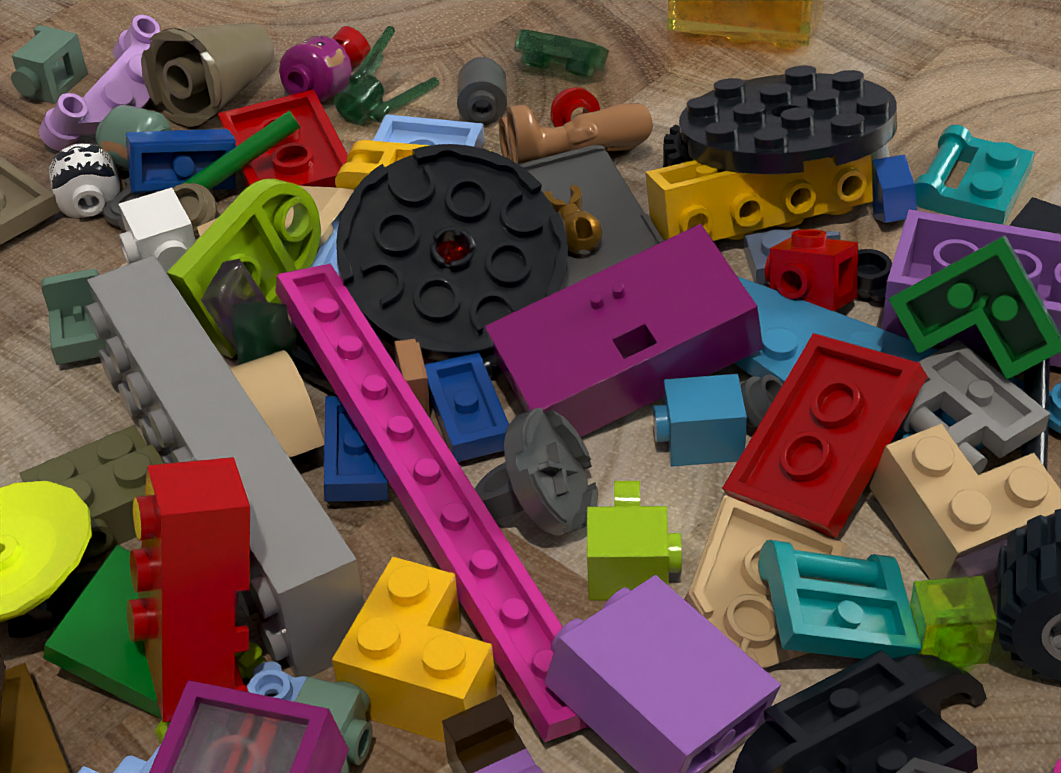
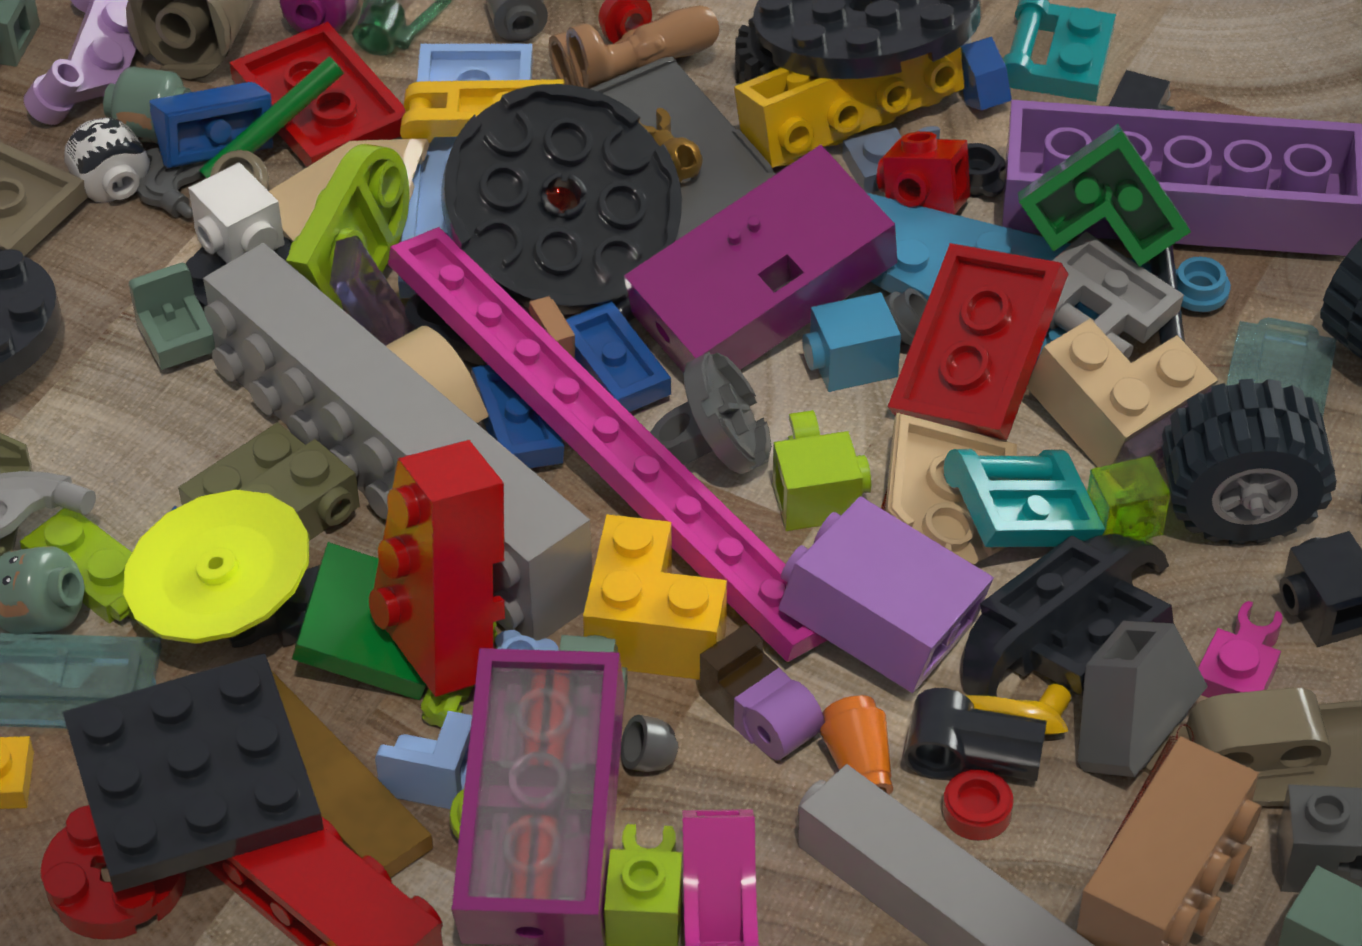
camera: 15 degrees left, 5 degrees up
clear green plate [232,301,293,365] -> none

